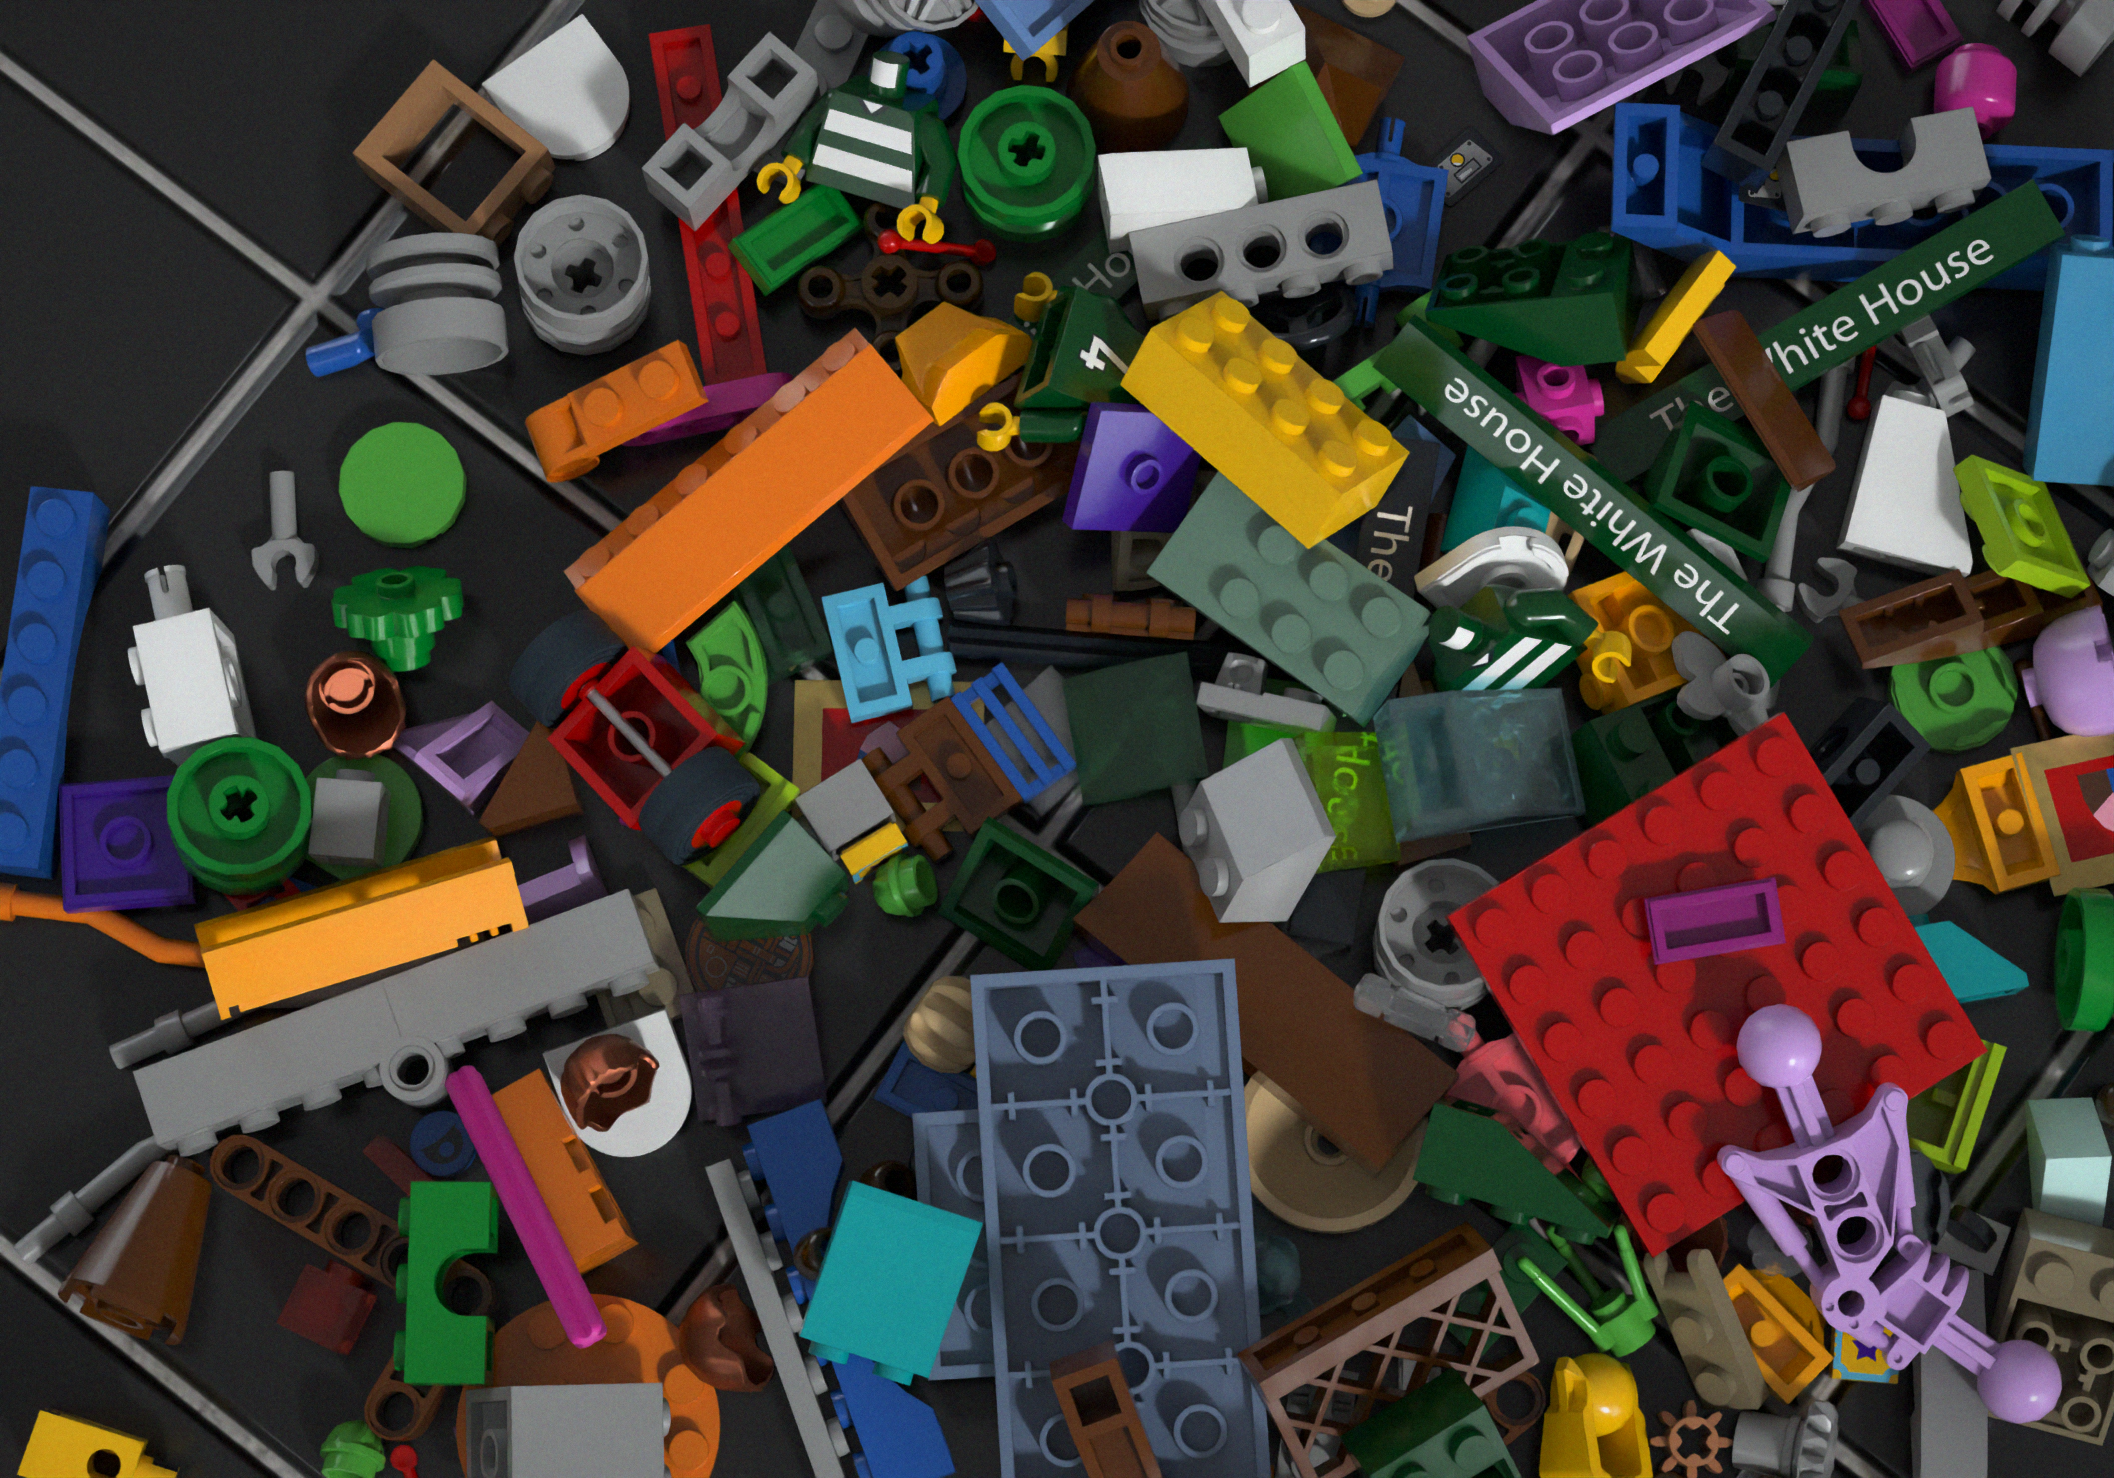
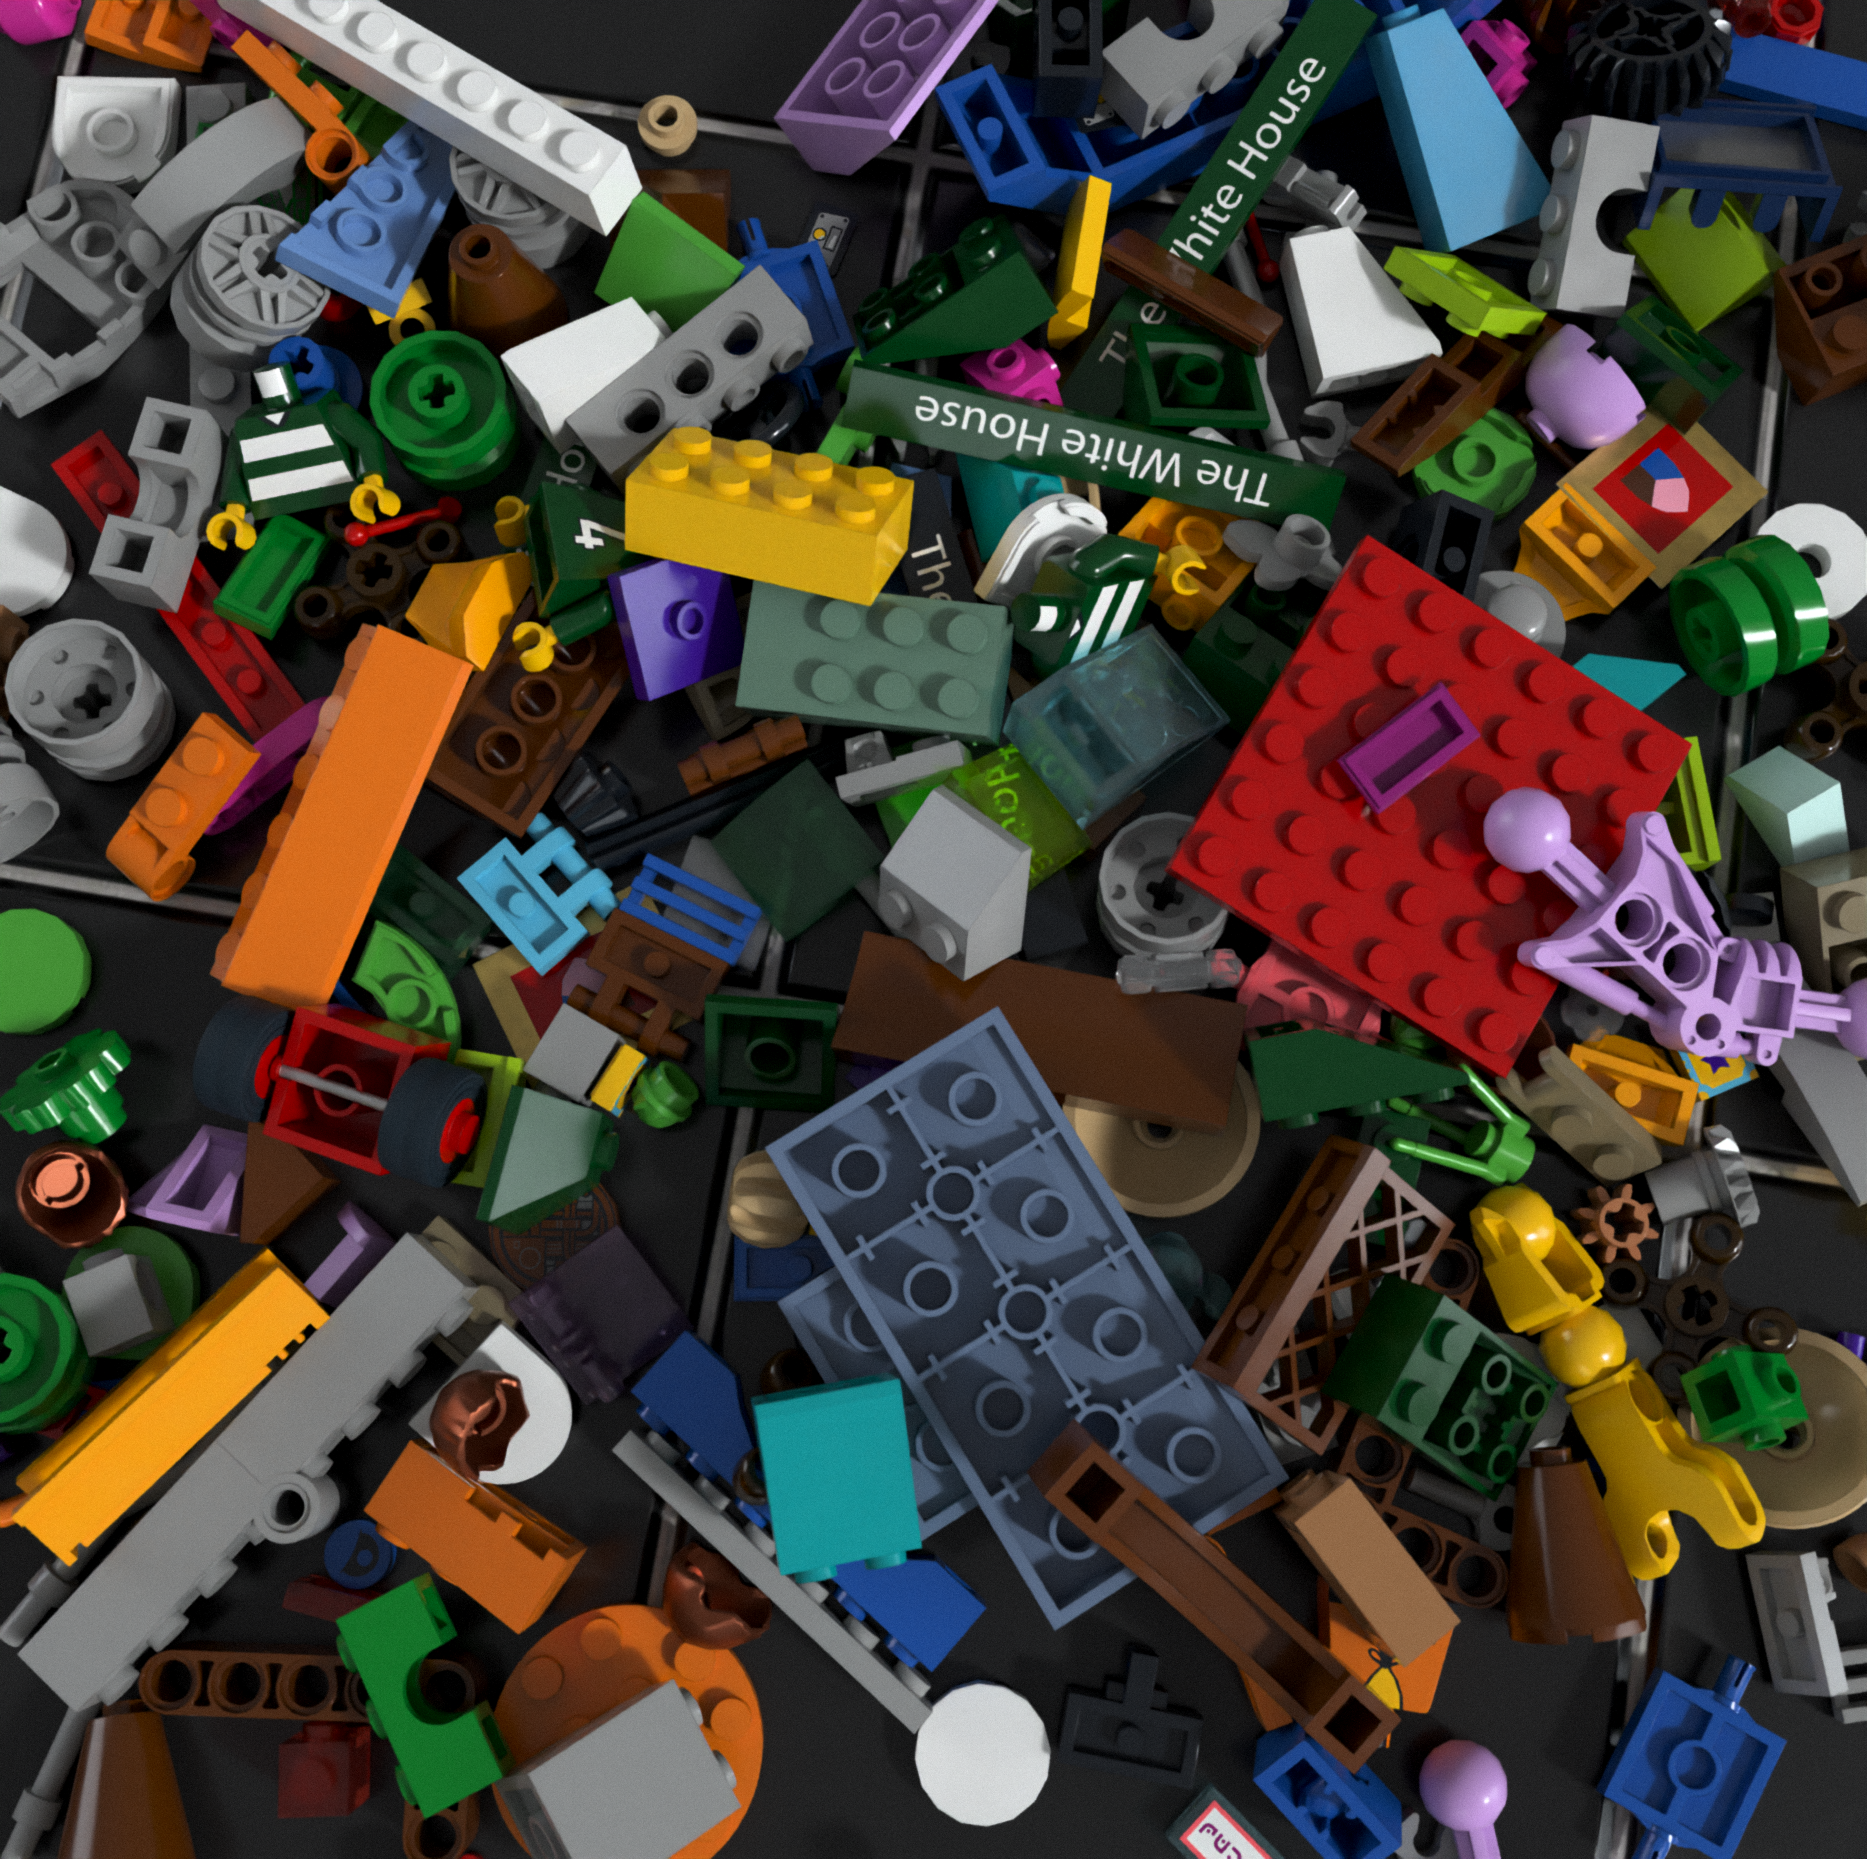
camera: 30 degrees left, 0 degrees up
dark pink axle [445,1065,607,1349] -> none

